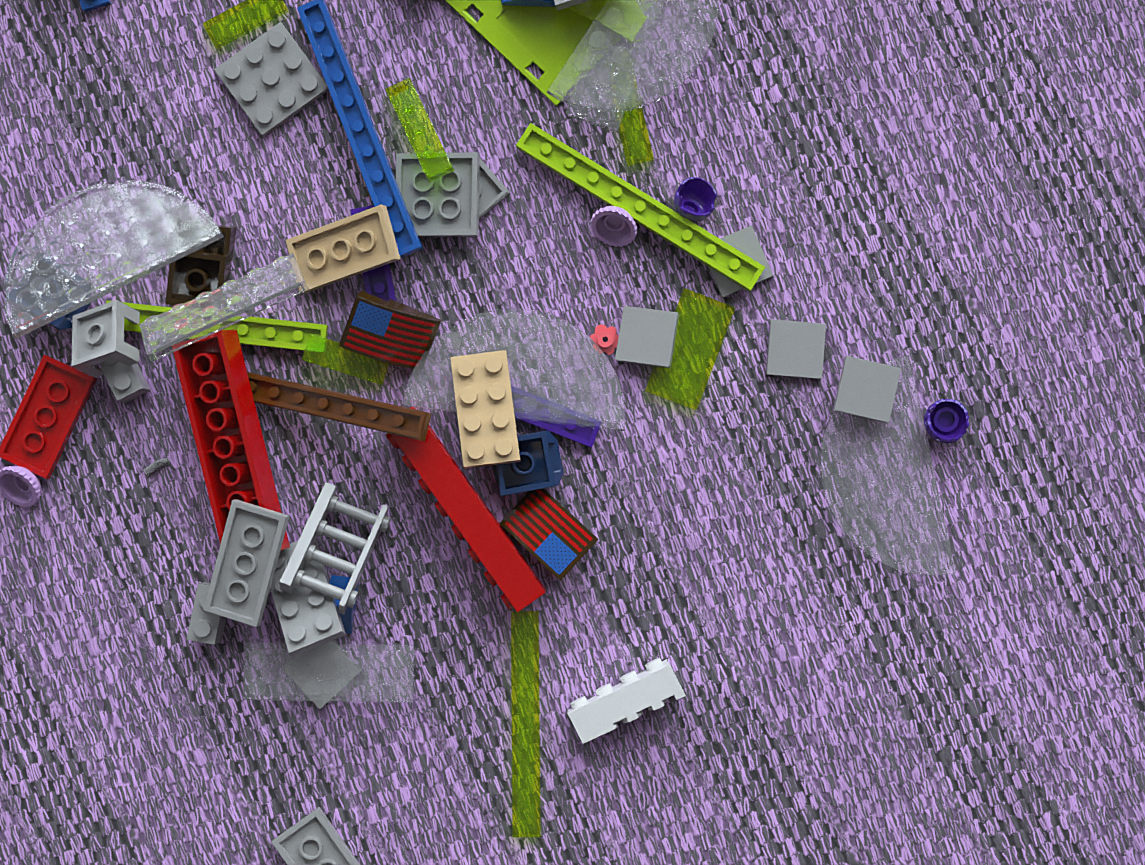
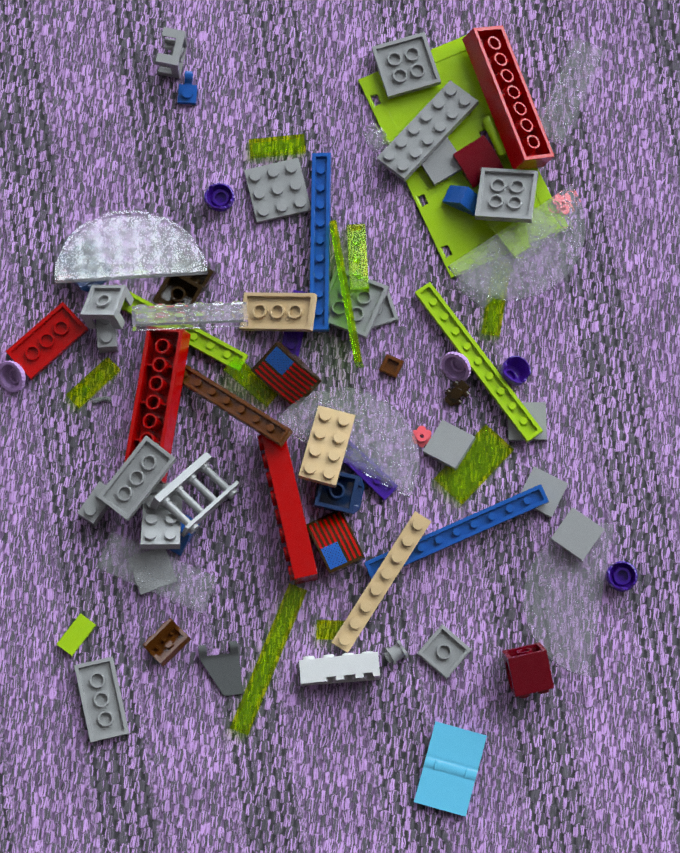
camera: 25 degrees right, 10 degrees down
none -> lime tile [56,613,96,657]
none -> clear neon green tile [66,356,121,409]
none -> reddish brown bracket [143,618,191,667]
none -> dark grey flag [198,641,244,696]
none -> dark purple hair [204,183,235,212]
none -> clear neon green tile [316,620,345,640]
none -> clear neon green tile [329,220,364,369]
none -> tan plate [331,511,431,653]
none -> blue plate [364,484,549,579]
none -> reddish brown tile [379,354,404,379]
none -> light grey brick [384,639,408,665]
none -> medium azure piece [414,721,487,817]
none -> light grey tile [417,624,472,679]
none -> dark brown piece [444,380,470,407]
none -> dark red brick [502,642,554,698]

